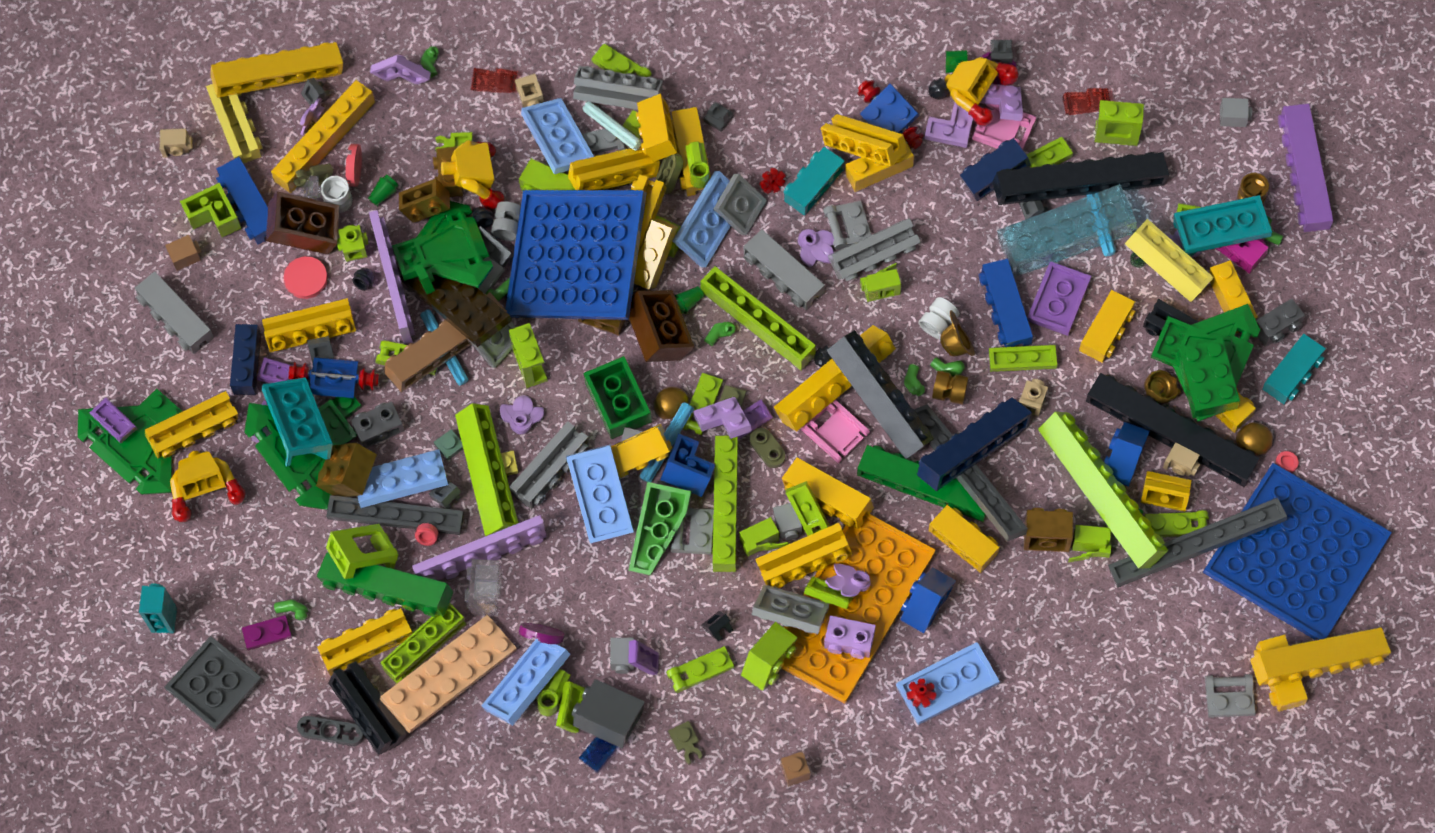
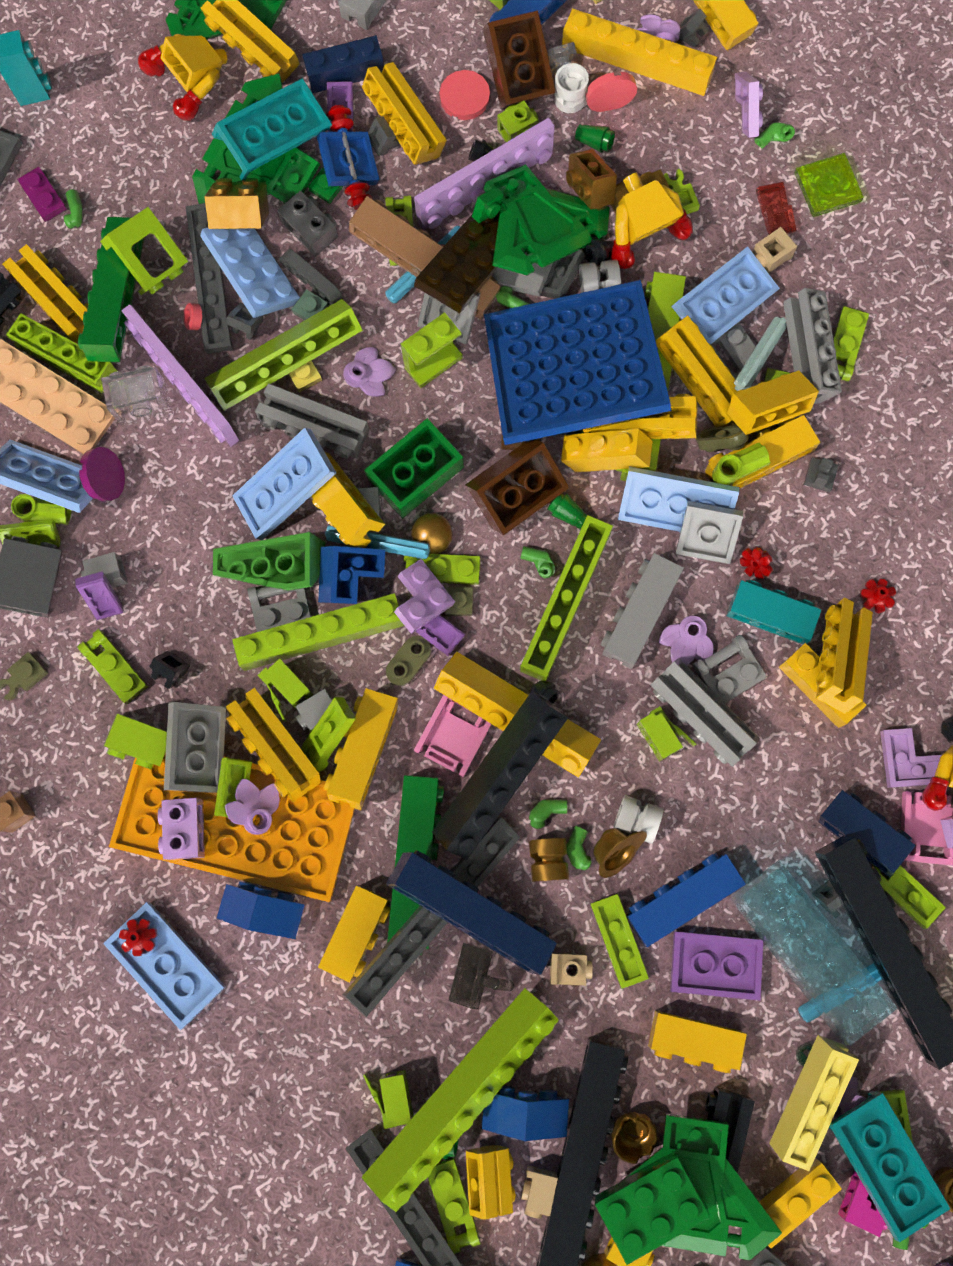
camera: 75 degrees right, 10 degrees up
olive plate [294,163,333,188] -> none
blue plate [858,80,924,149] -> none
pearl gold brick [1024,508,1073,552] -> none
none -> dark grey beam [279,249,344,305]
none -> clear smoke plate [448,943,514,1010]
none -> clear neon green plate [794,153,864,217]
none -> red plant [860,579,896,613]

